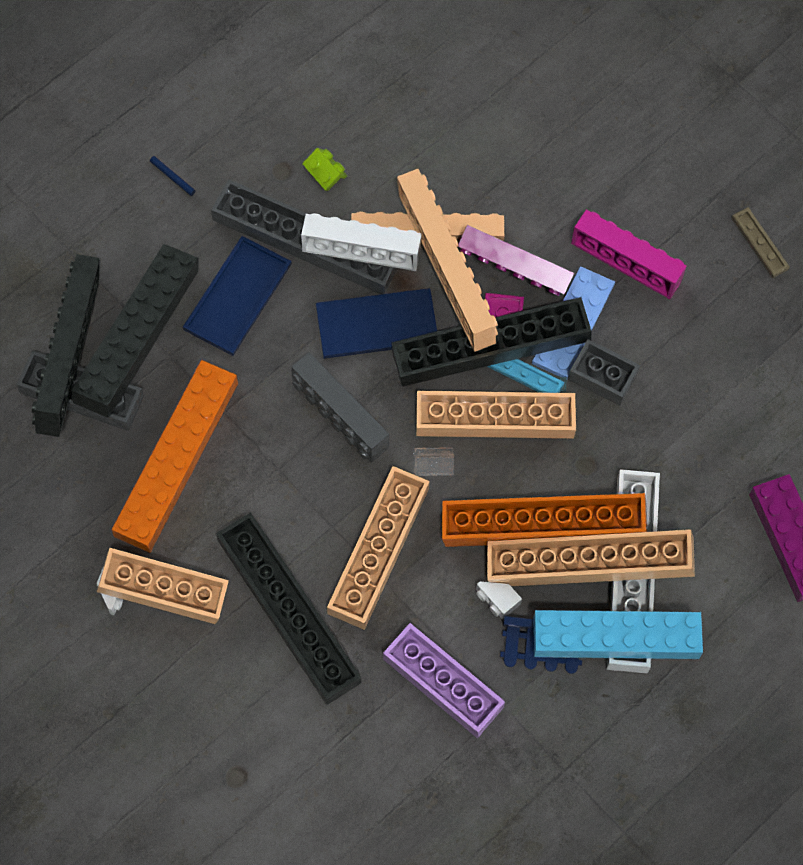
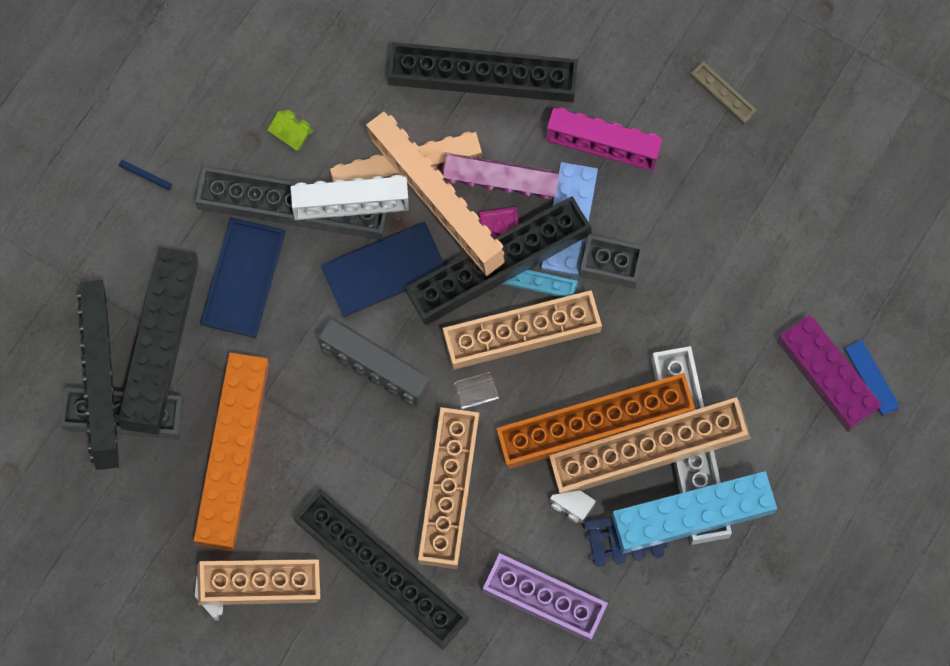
camera: 15 degrees left, 5 degrees up
none -> pearl dark grey brick [388,42,578,102]

